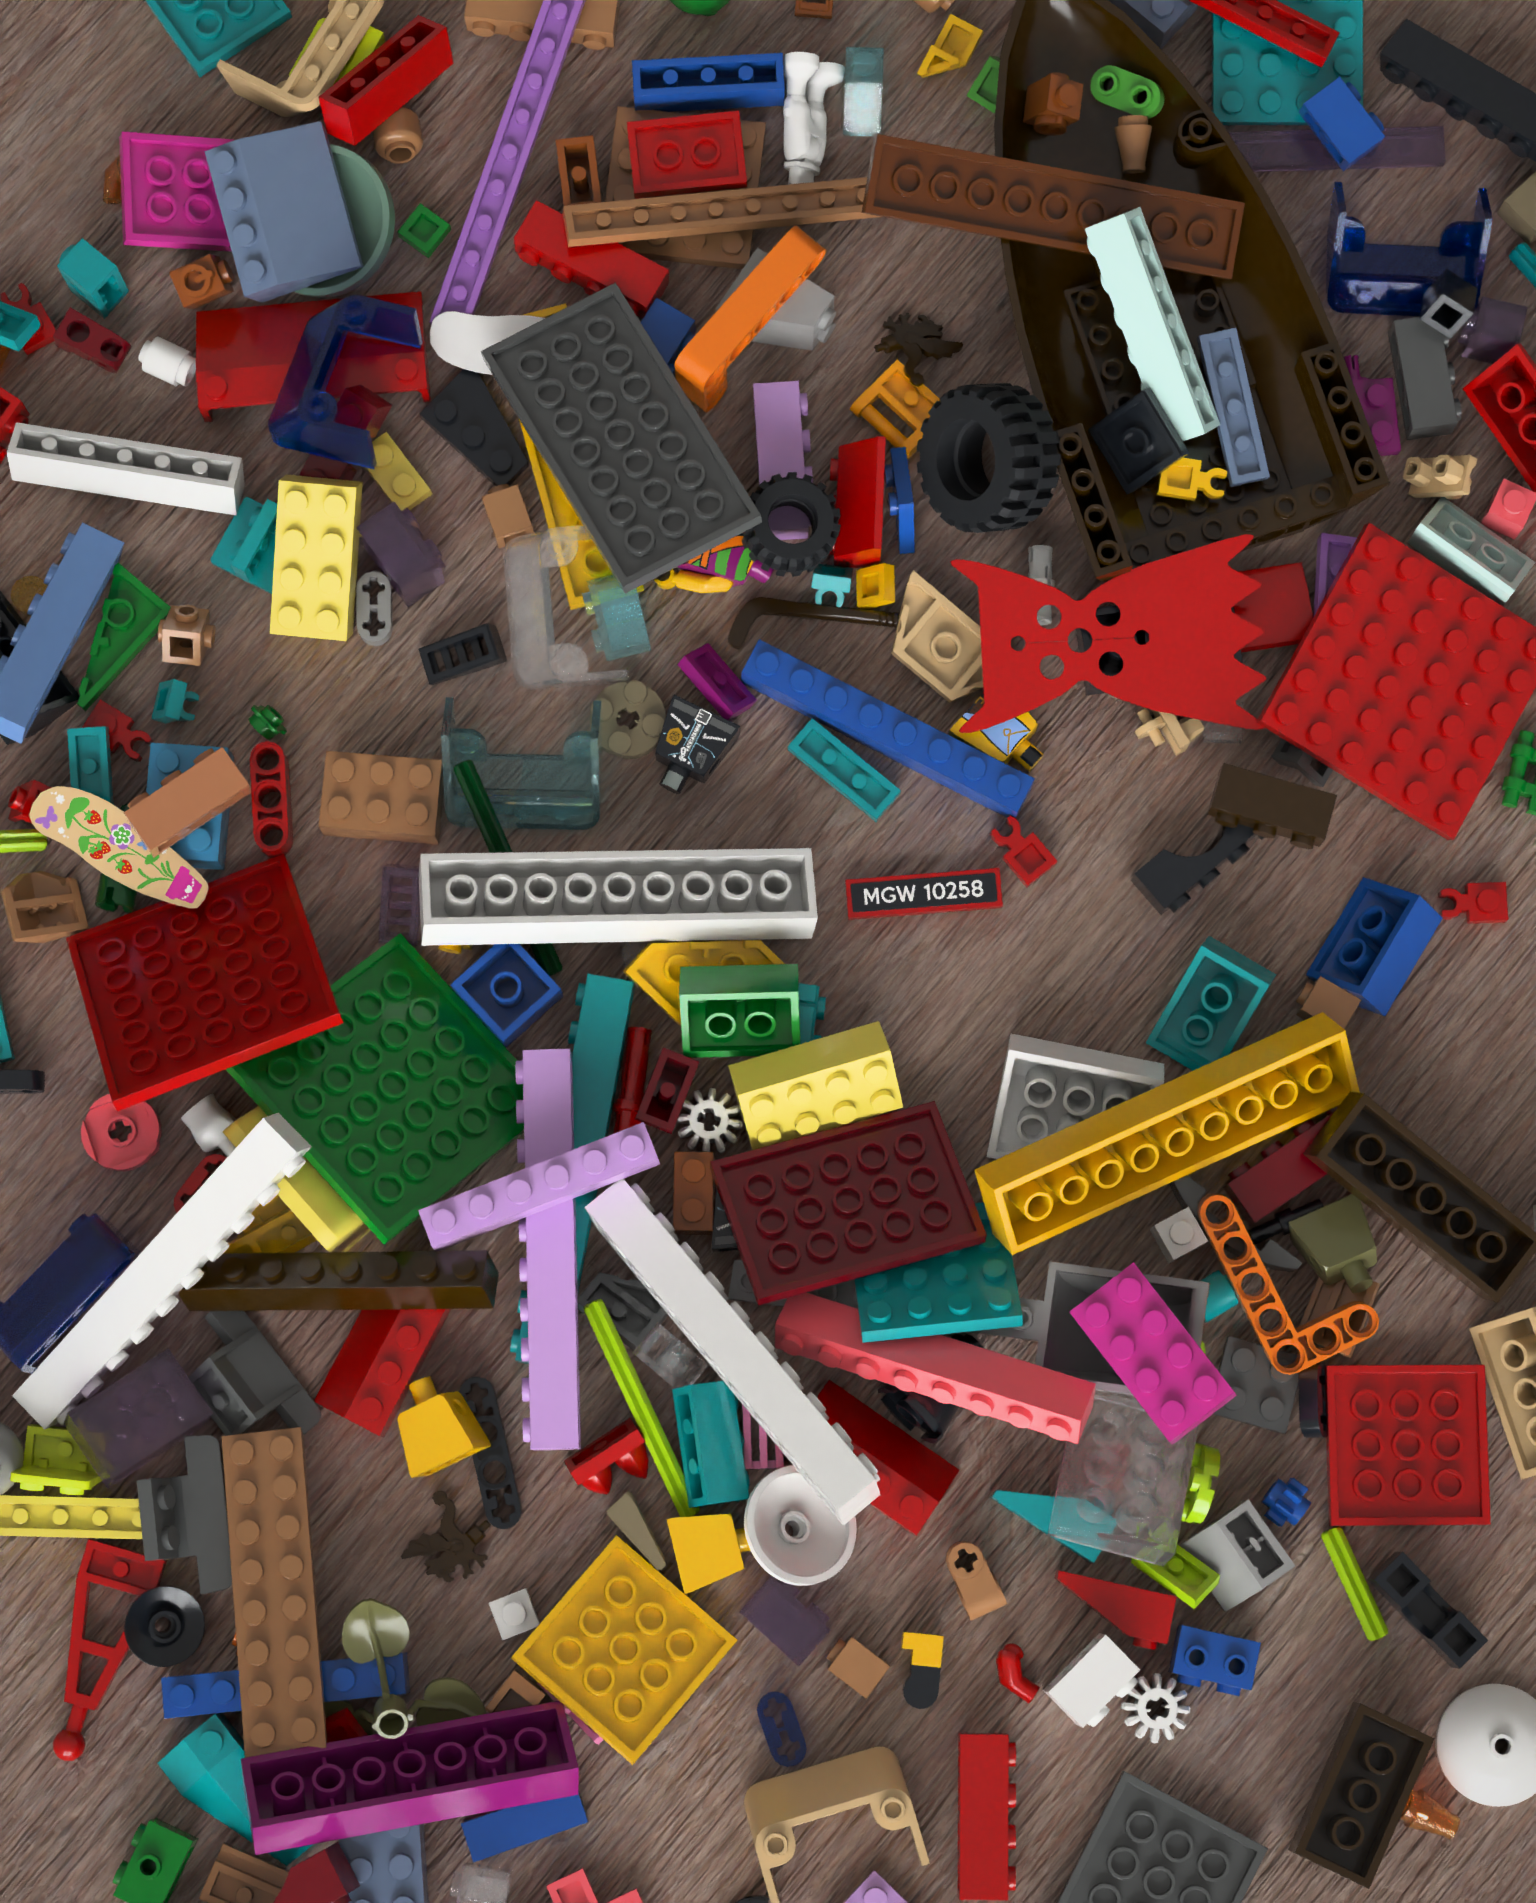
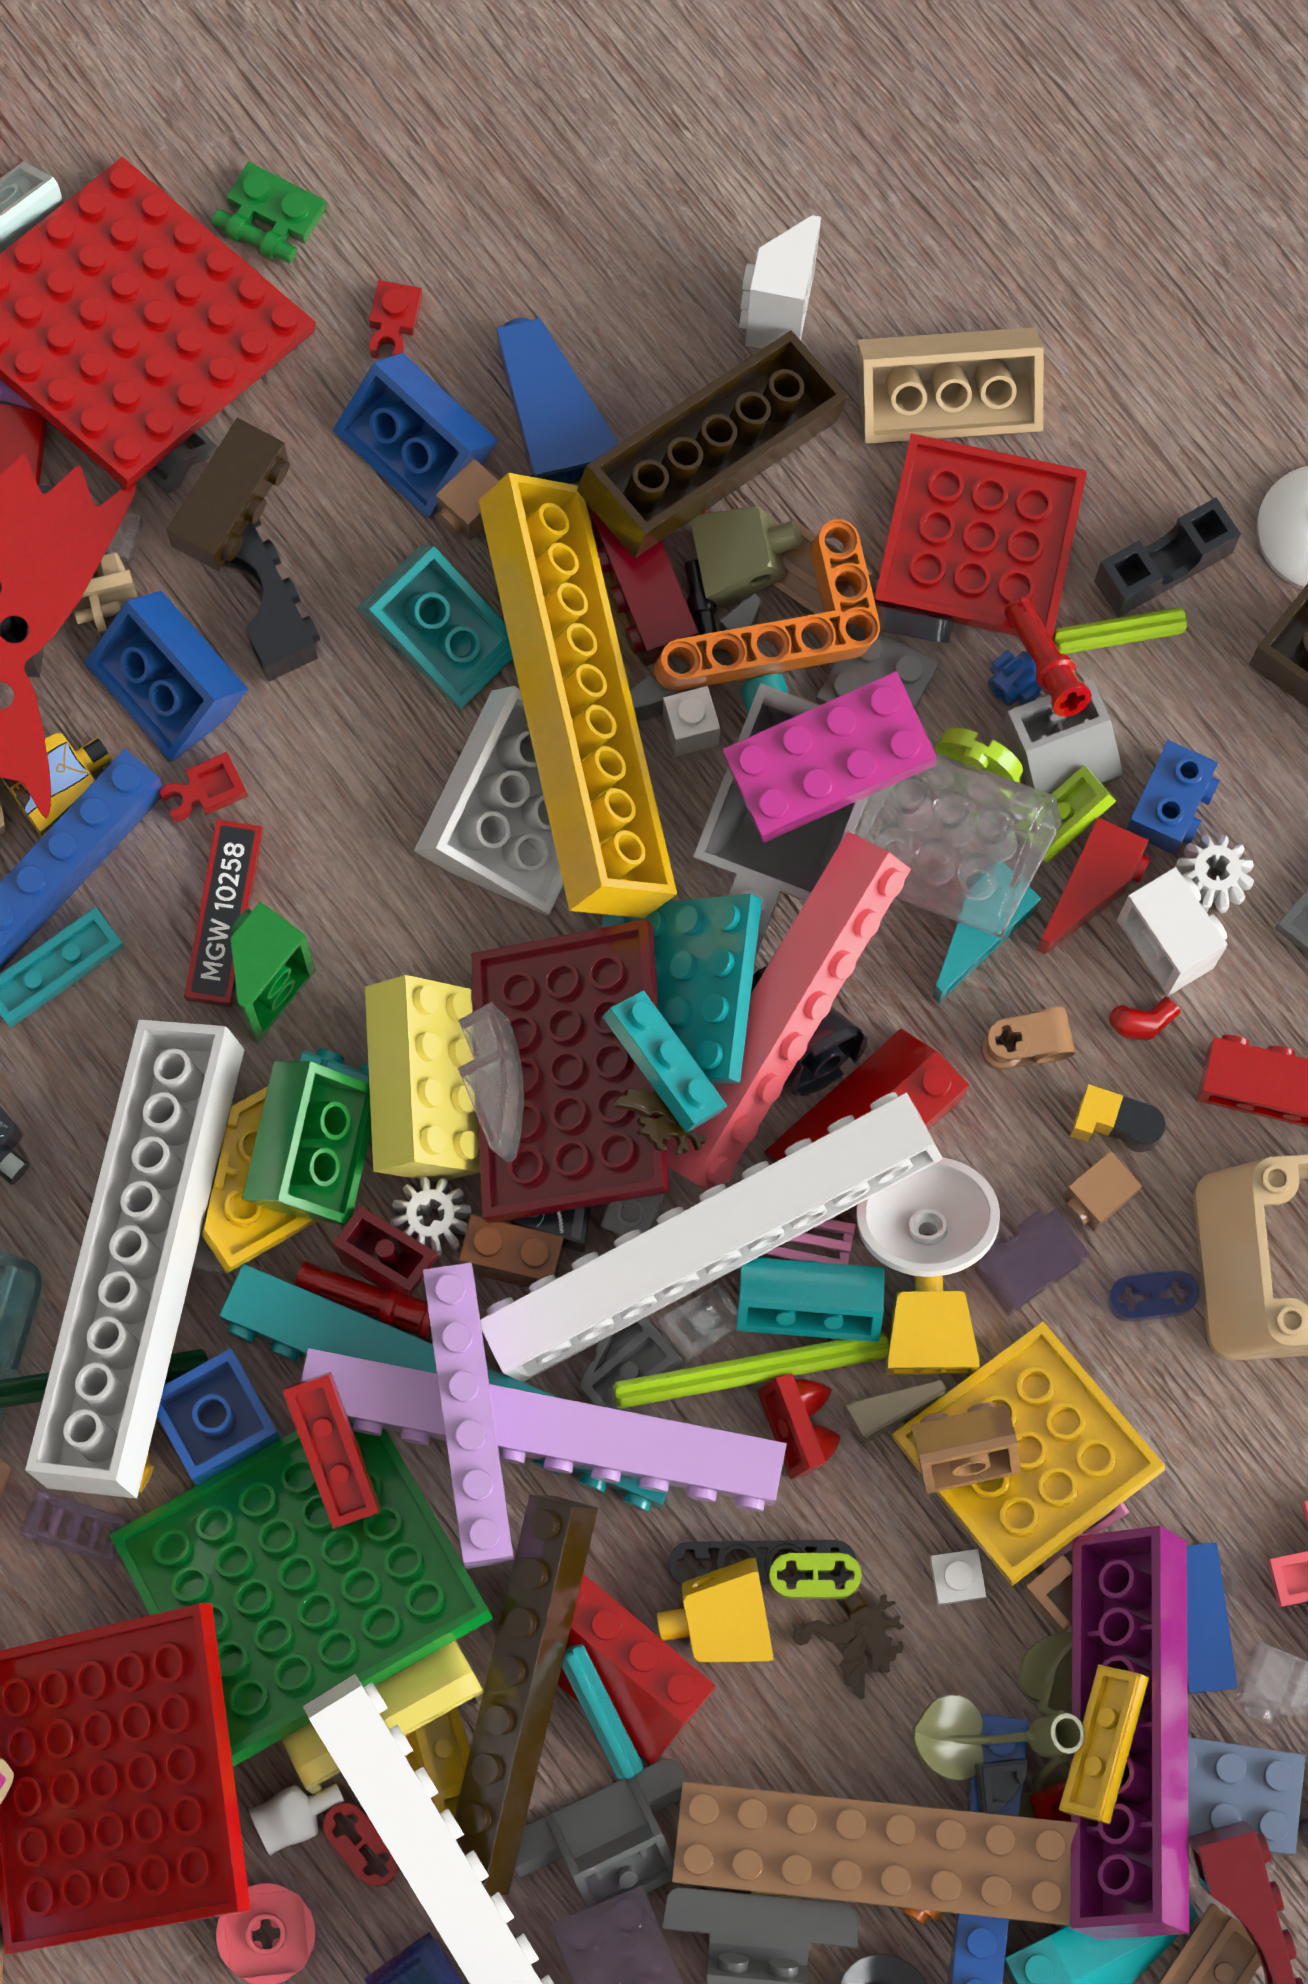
camera: 80 degrees left, 5 degrees down
none -> blue slope [84,591,248,762]
none -> green slope [230,901,316,1043]
none -> red plate [282,1371,381,1529]
none -> clear slope [458,1003,524,1162]
none -> blue slope [496,318,619,484]
none -> teal axle [562,1644,643,1780]
none -> teal plate [603,991,728,1133]
none -> dark brown piece [613,1087,707,1155]
none -> lime beam [768,1553,862,1599]
none -> medium nougat slope [911,1402,1021,1494]
none -> black tile [975,1758,1027,1814]
none -> red pin [1004,597,1092,717]
none -> yellow tile [1059,1664,1149,1824]

